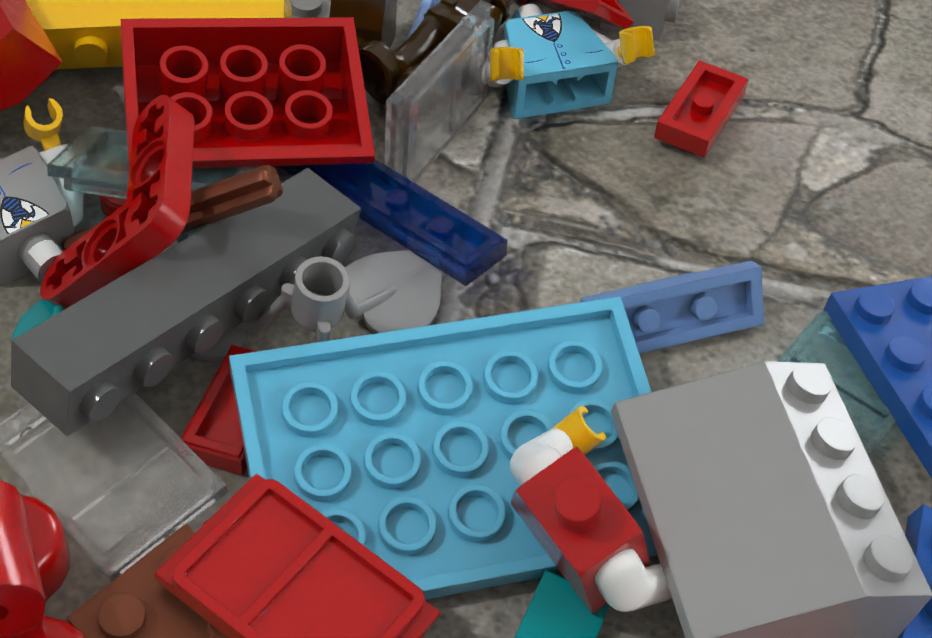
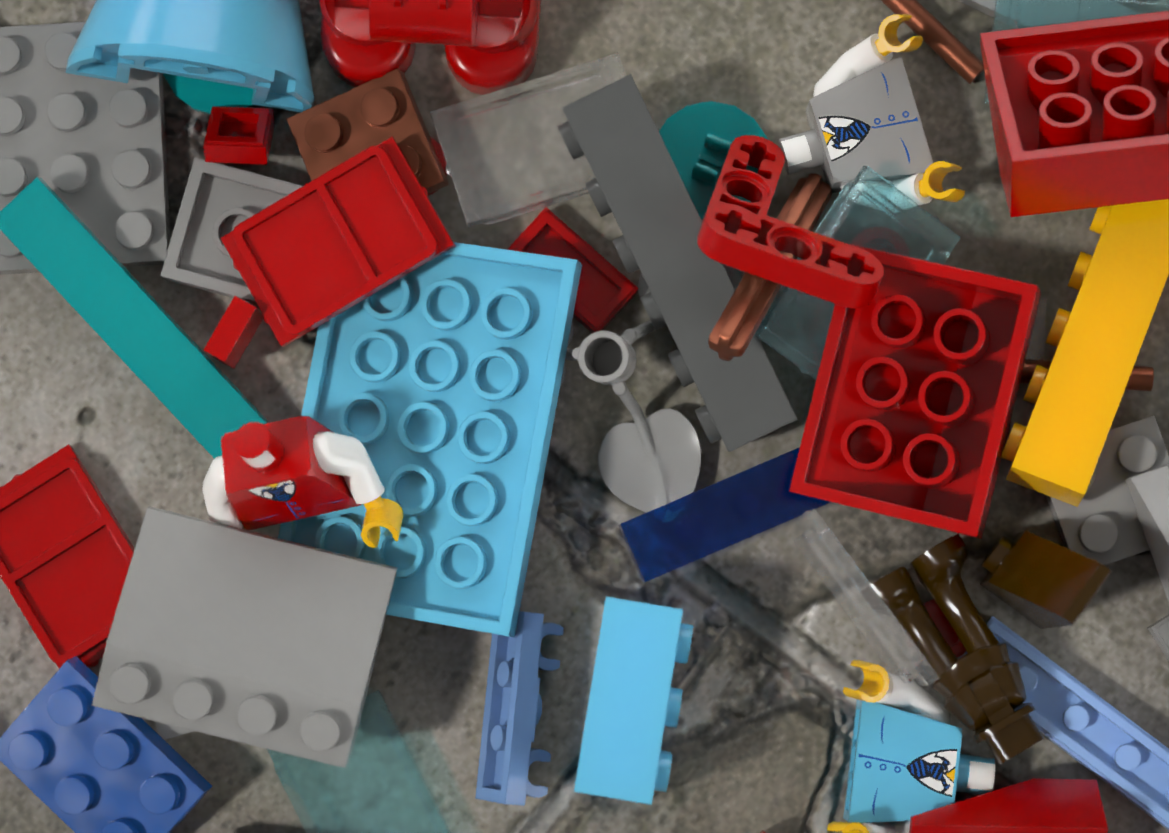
camera: 125 degrees right, 35 degrees up
none -> medium azure brick [574,597,693,805]

